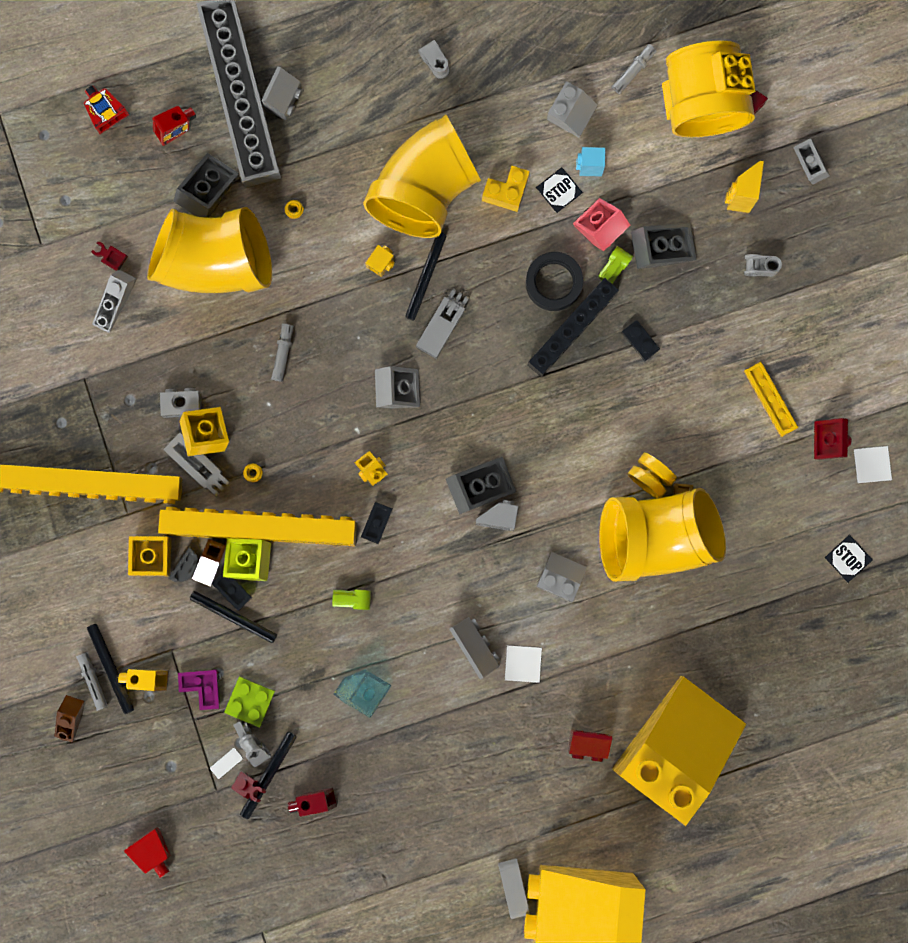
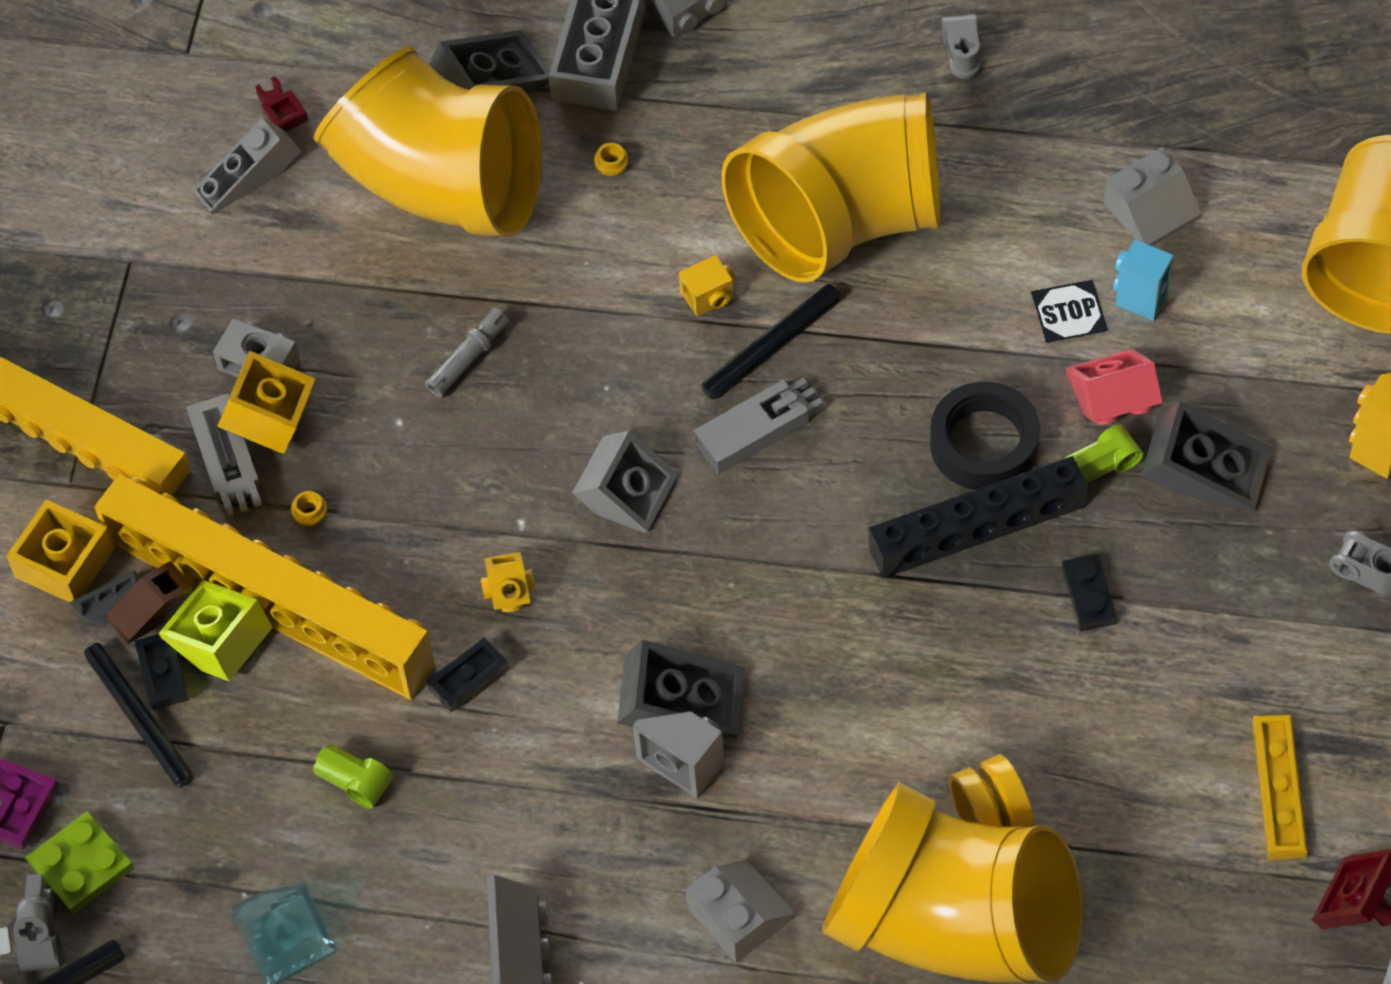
camera: 30 degrees right, 25 degrees down
yellow brick [482,166,530,212] -> none
light grey pin [611,44,657,95] -> none

